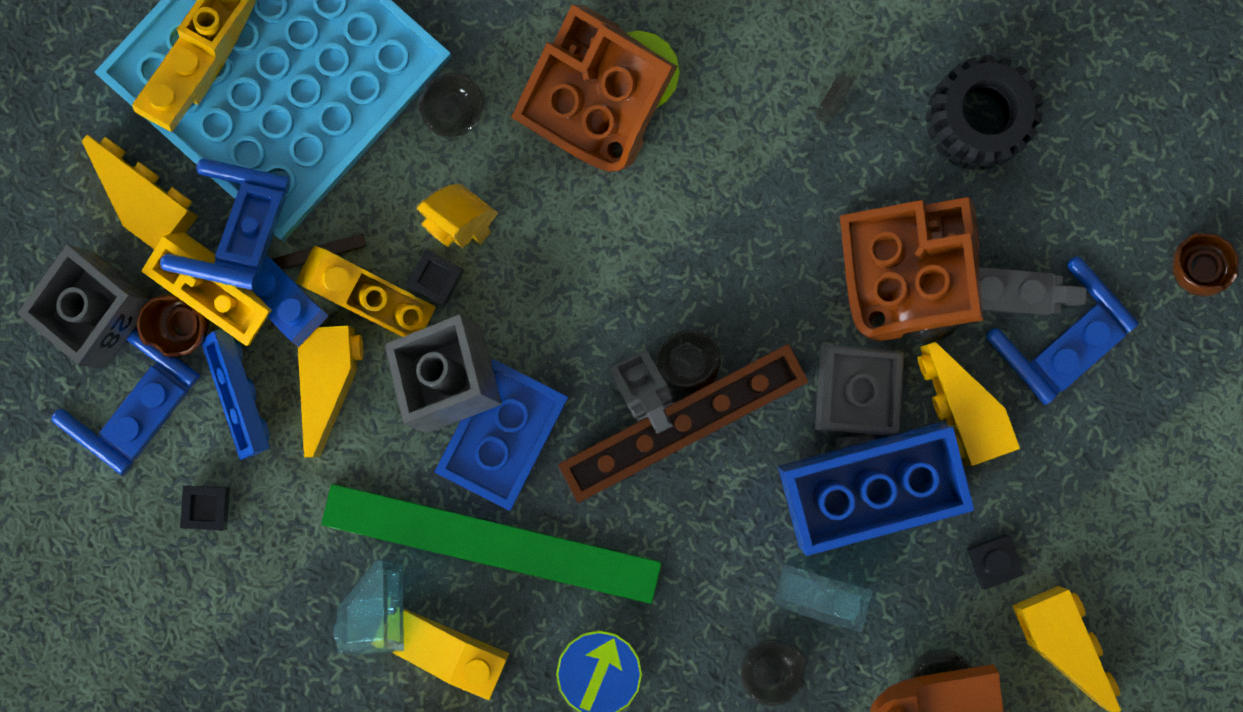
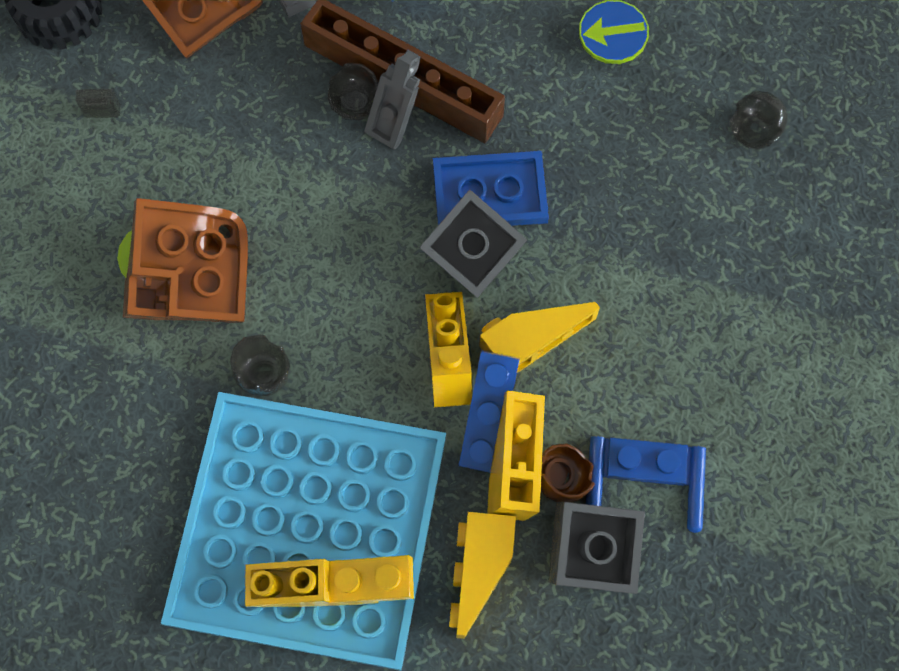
camera: 120 degrees left, 15 degrees down
blue plate [160,158,290,290] -> none
black plate [180,485,230,531] -> none
blue plate [202,329,270,460] -> none
dark brown piece [273,234,367,270] -> none
green tile [321,483,661,604] -> none
clear light blue slope [334,560,404,656] -> none
yellow slope [375,604,509,700] -> none
black plate [406,249,465,307] -> none
yellow slope [417,183,498,248] -> none

